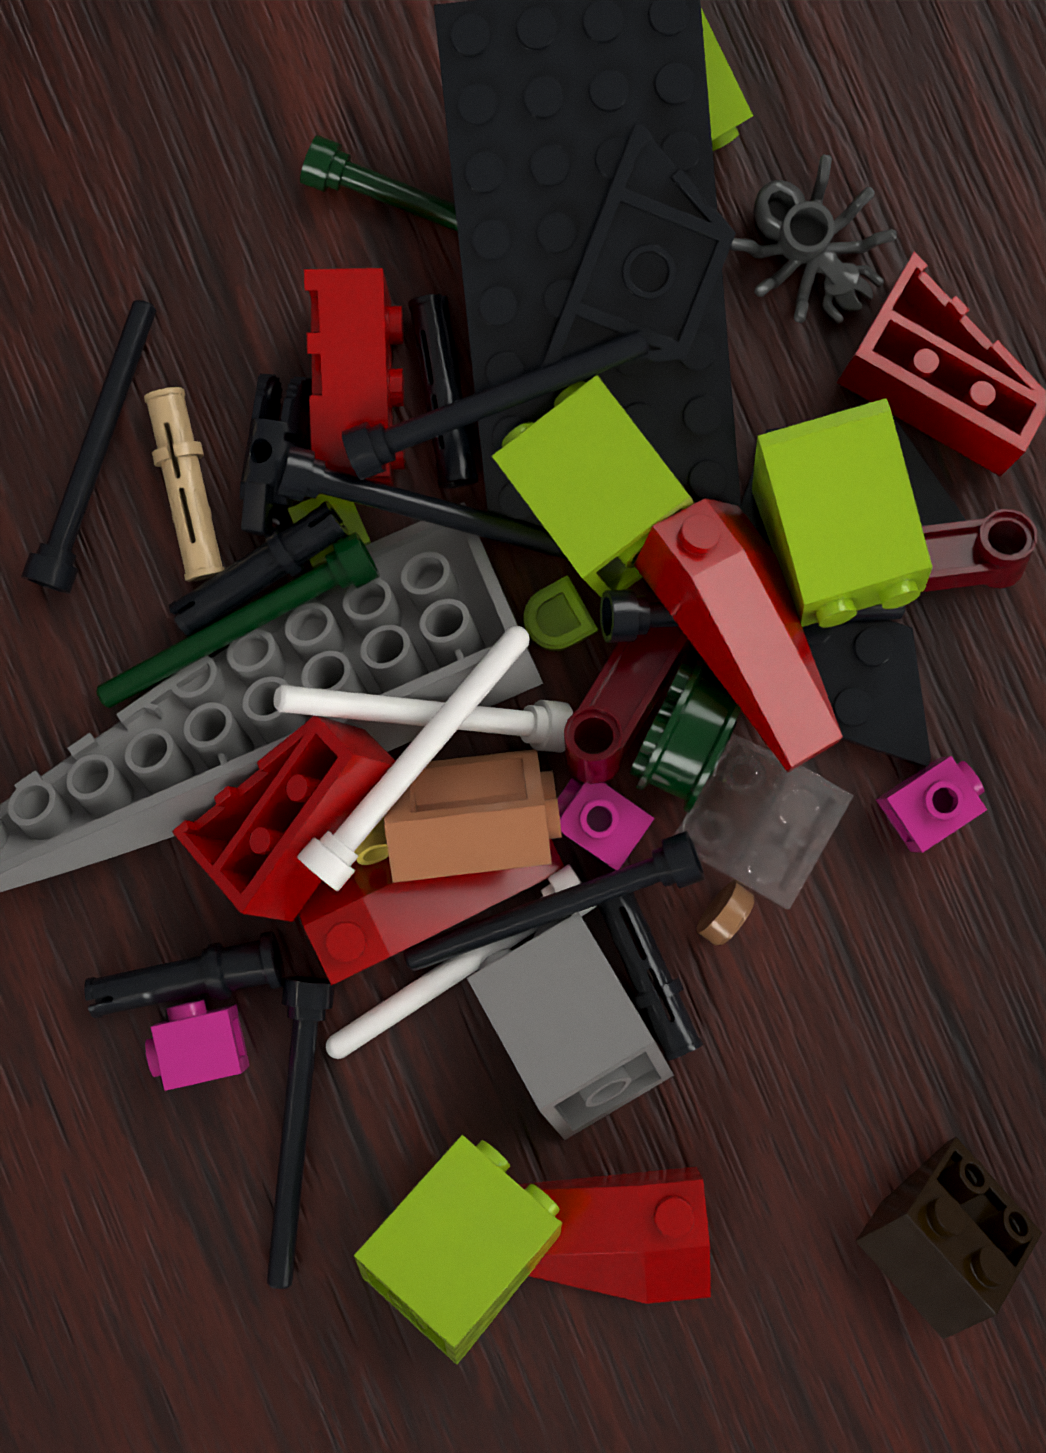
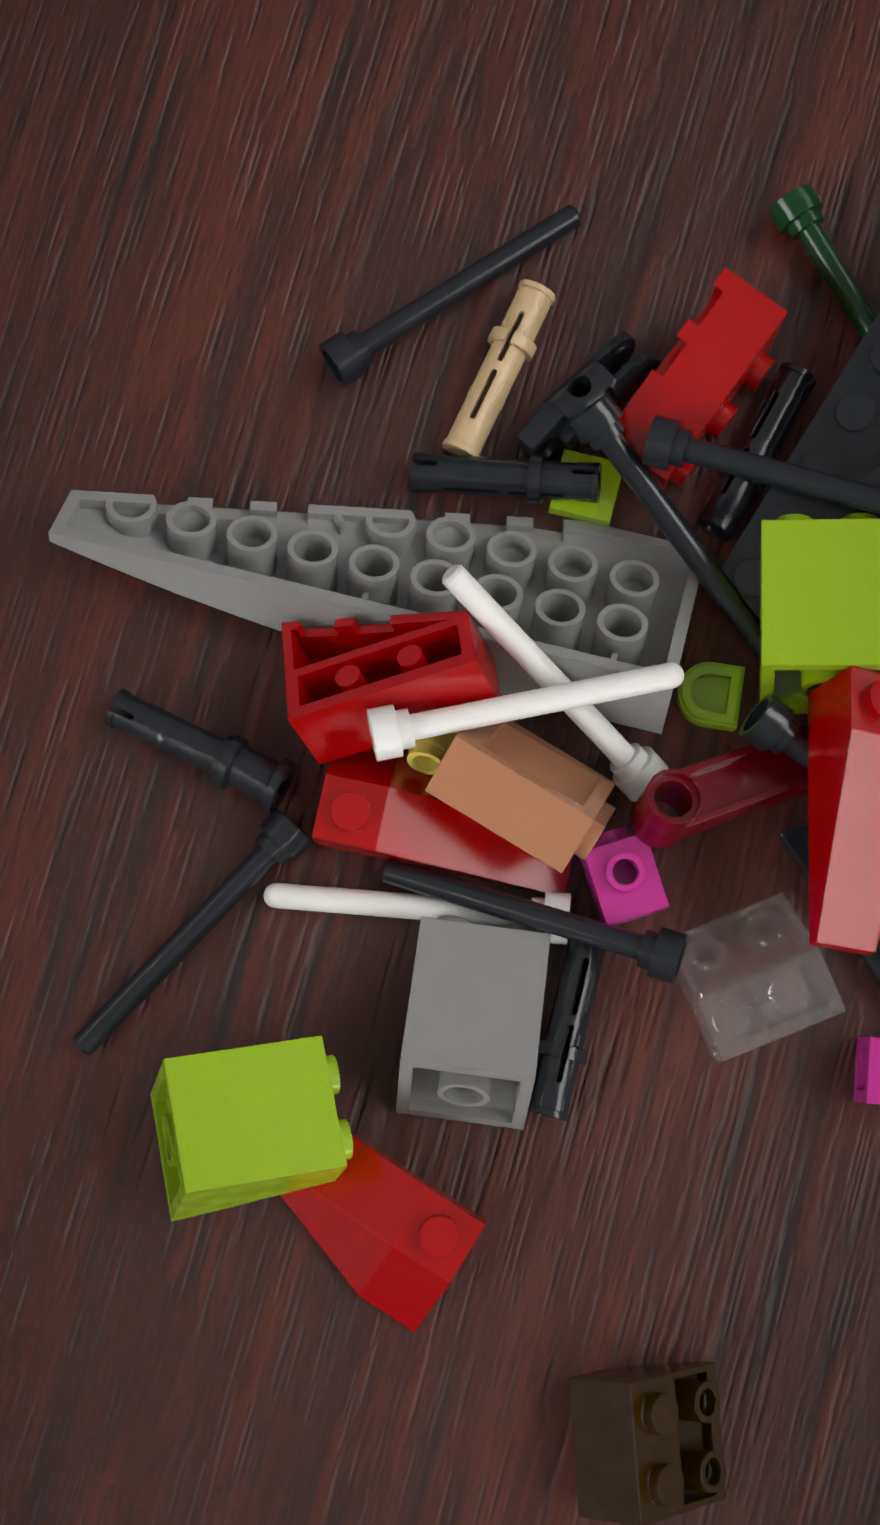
camera: 40 degrees right, 5 degrees down
dark green piece [96,532,380,708] -> none
dark pink brick [145,1000,250,1091] -> none
dark green wheel [629,659,741,813] -> none
medium nougat tile [696,881,754,946] -> none

